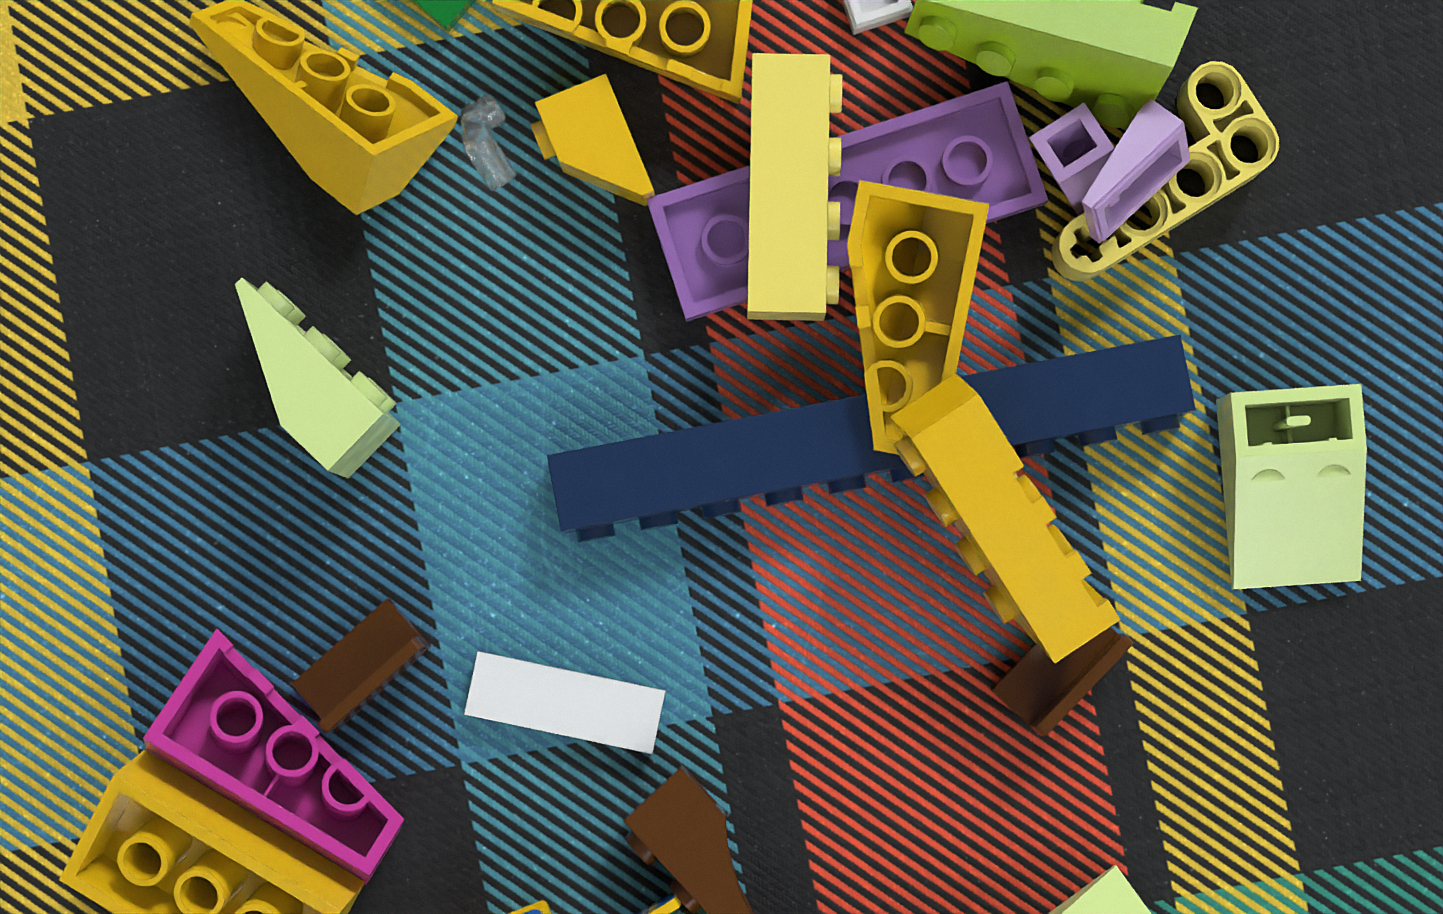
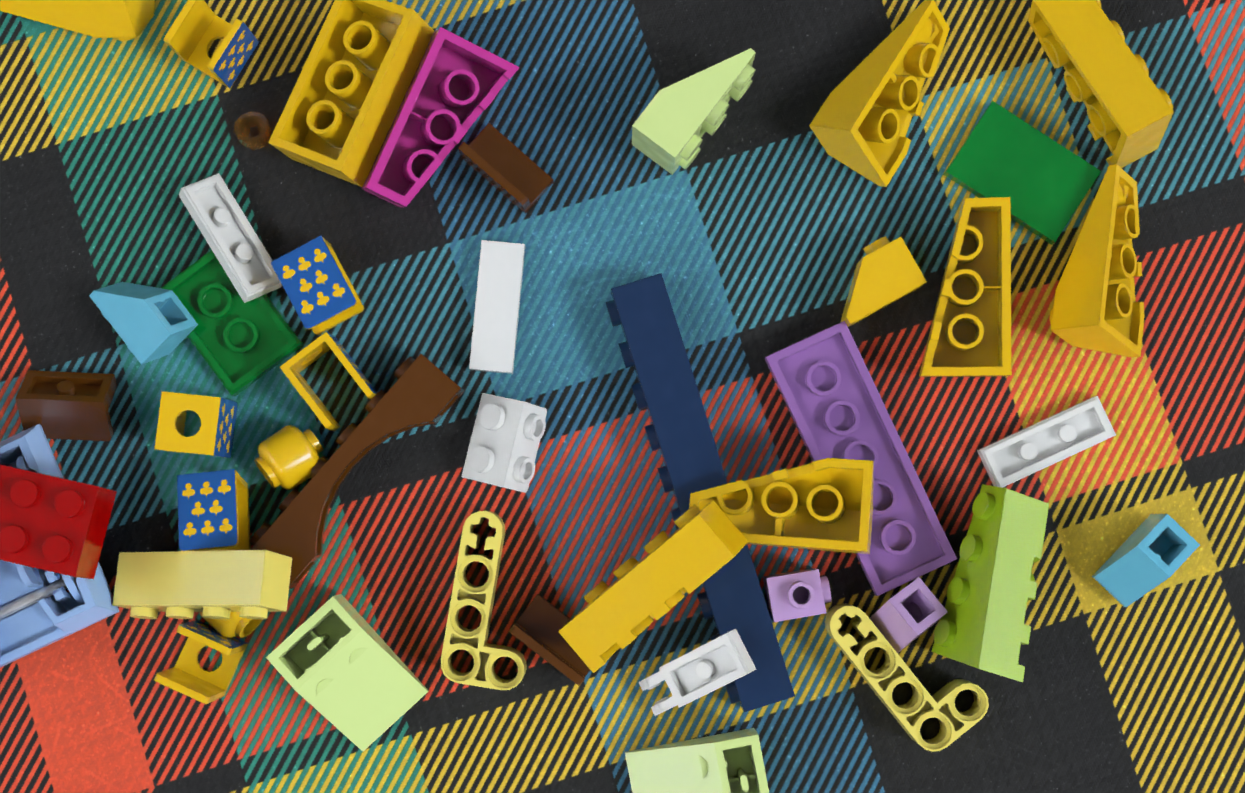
camera: 75 degrees right, 0 degrees up
clear arm [460,94,517,191] -> none
light yellow brick [747,53,842,321] -> none
lavender slope [1082,99,1190,244] -> none
none -> light yellow beam [441,511,527,690]
none -> white bracket [461,393,547,493]
none -> white hinge [638,629,756,716]
none -> lavender brick [763,568,832,622]

